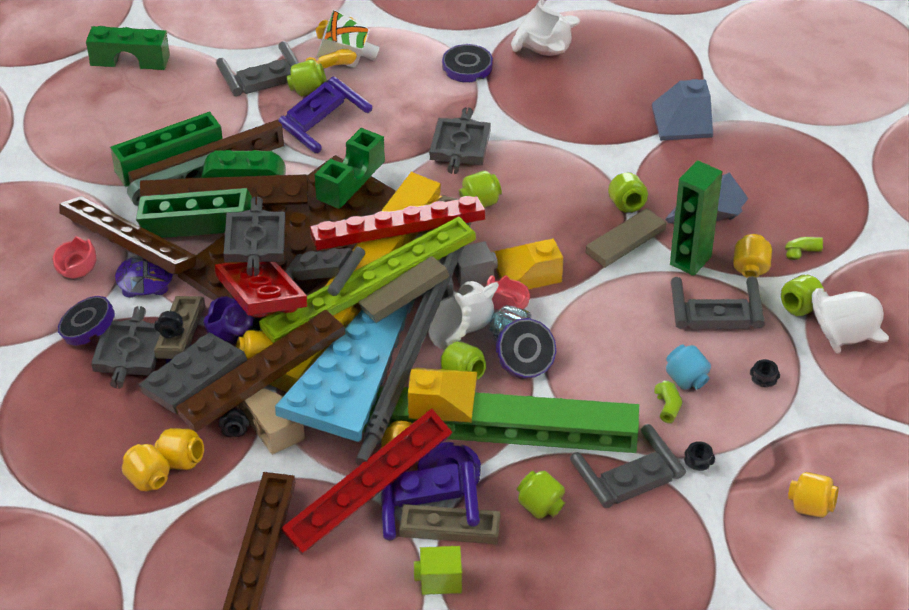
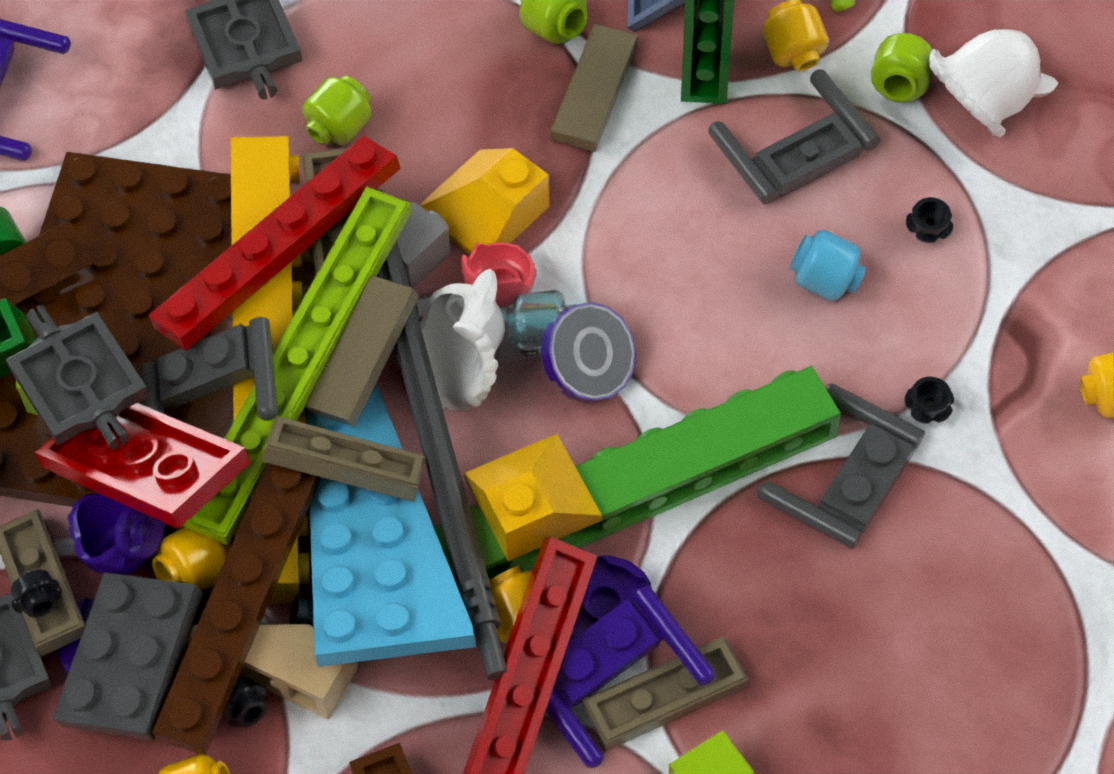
camera: 30 degrees left, 15 degrees up
green arch [314,128,385,209] -> none
lime head [441,342,486,380] -> none
lime head [516,471,565,519] -> none
lime arm [654,380,683,423] -> none
none -> dark tan tile [262,416,426,502]

